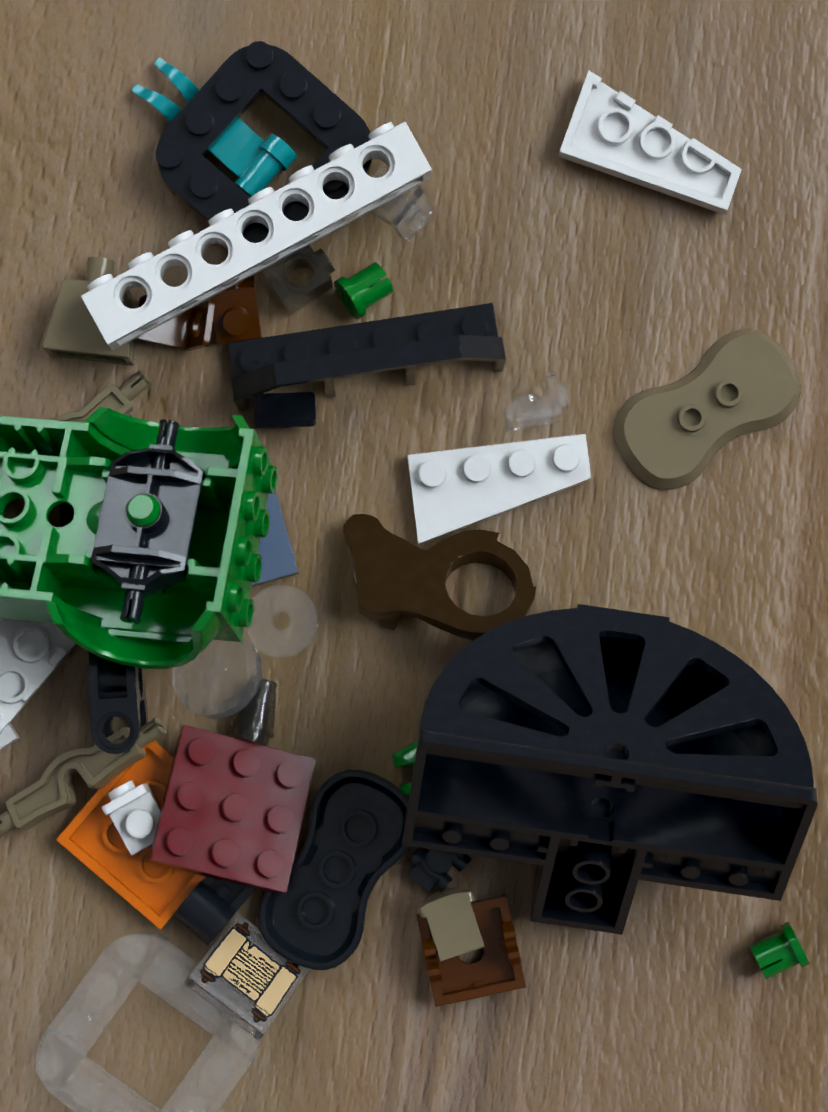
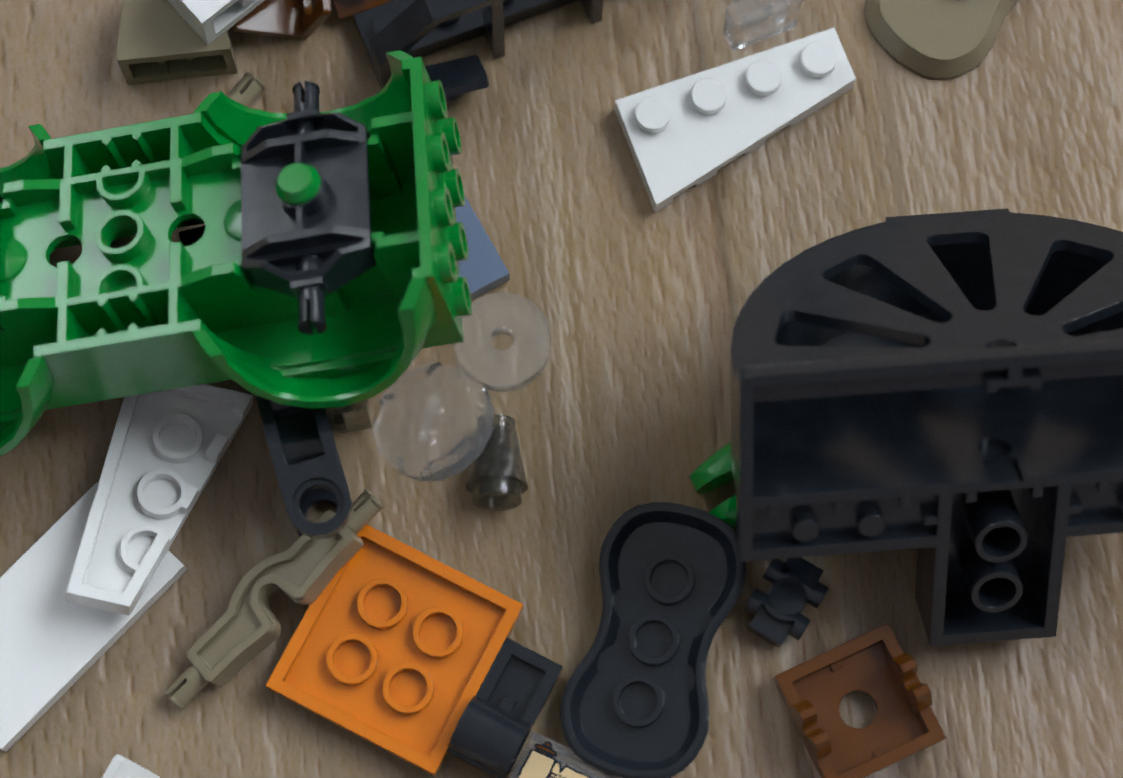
camera: 10 degrees left, 10 degrees down
white bracket [101,780,161,856] -> none
dark red plate [148,725,316,895] -> none
dark brown animal [343,514,536,641] -> none
dark tan tile [418,888,485,961] -> none

